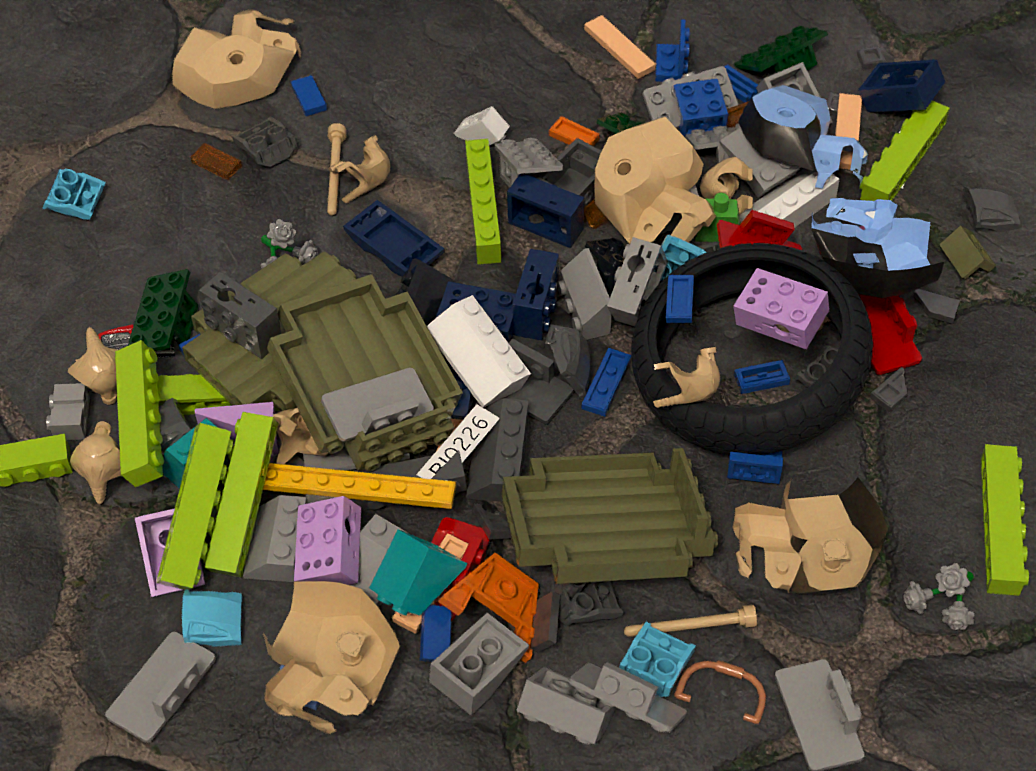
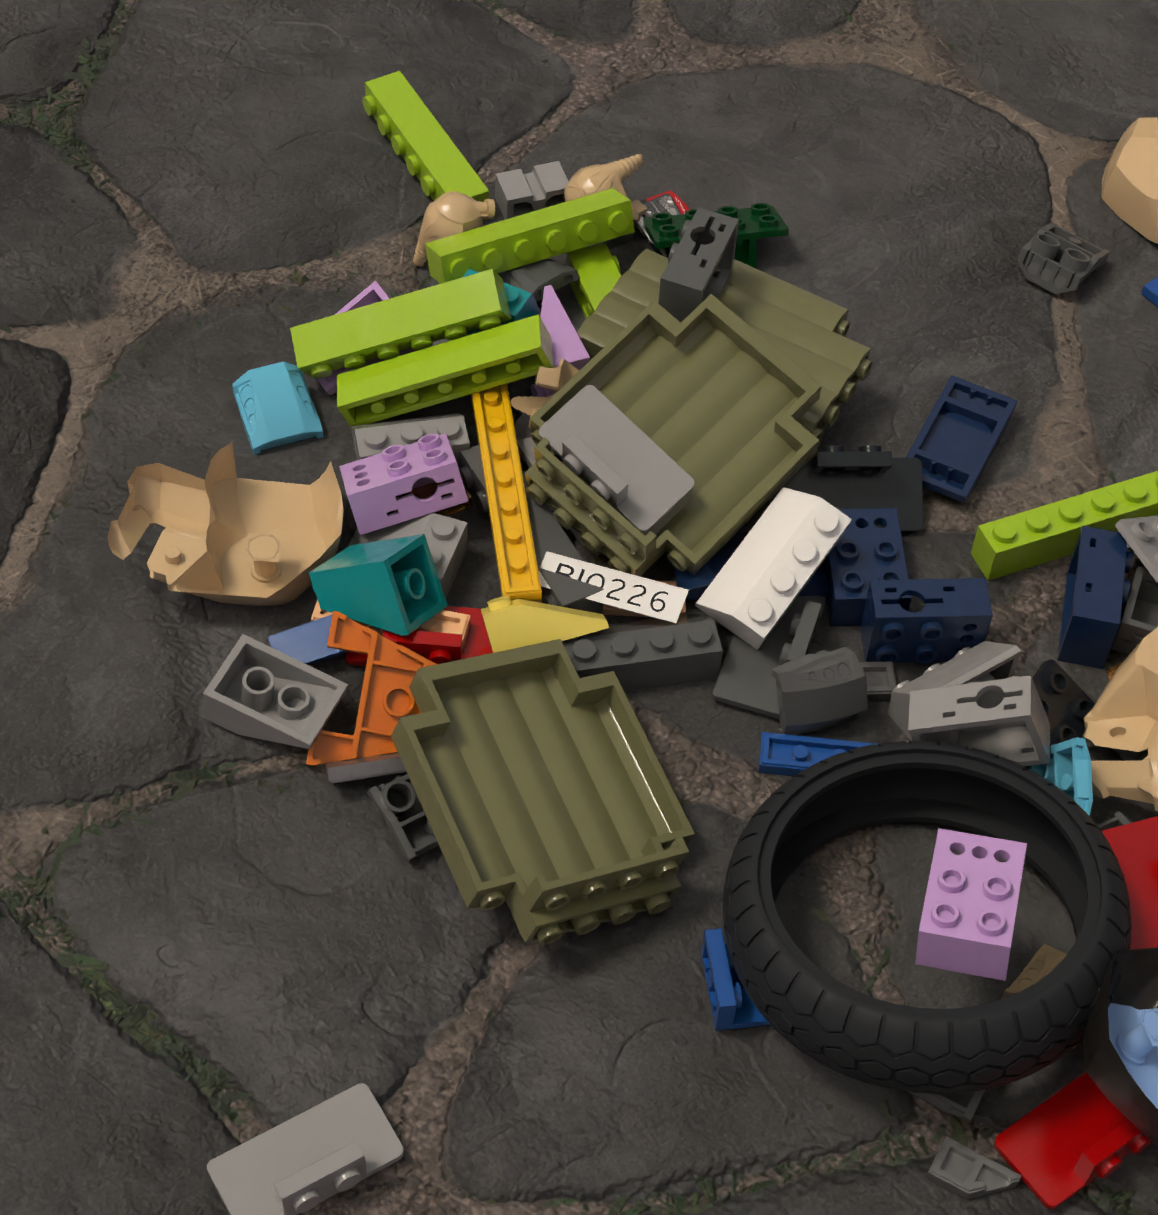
camera: 70 degrees right, 0 degrees up
medium azure slope [43,169,106,220] -> none
light grey bracket [105,632,215,743] -> none
clear orange tile [190,143,242,180] -> none
light grey plant [261,219,318,268] -> none
tan piece [327,123,346,216] -> none
tan piece [329,135,390,203] -> none
light grey slope [517,667,617,744] -> none
light grey bracket [569,662,687,732] -> none
medium azure slope [619,622,696,697] -> none
tan piece [624,605,757,637] -> none
tan piece [653,347,720,408] -> none
blue tile [666,275,694,323] -> none
nougat piece [674,660,766,724] -> none
tan piece [733,477,888,595] -> none
blue tile [734,360,790,394] -> none
none -> light yellow slope [481,596,609,653]

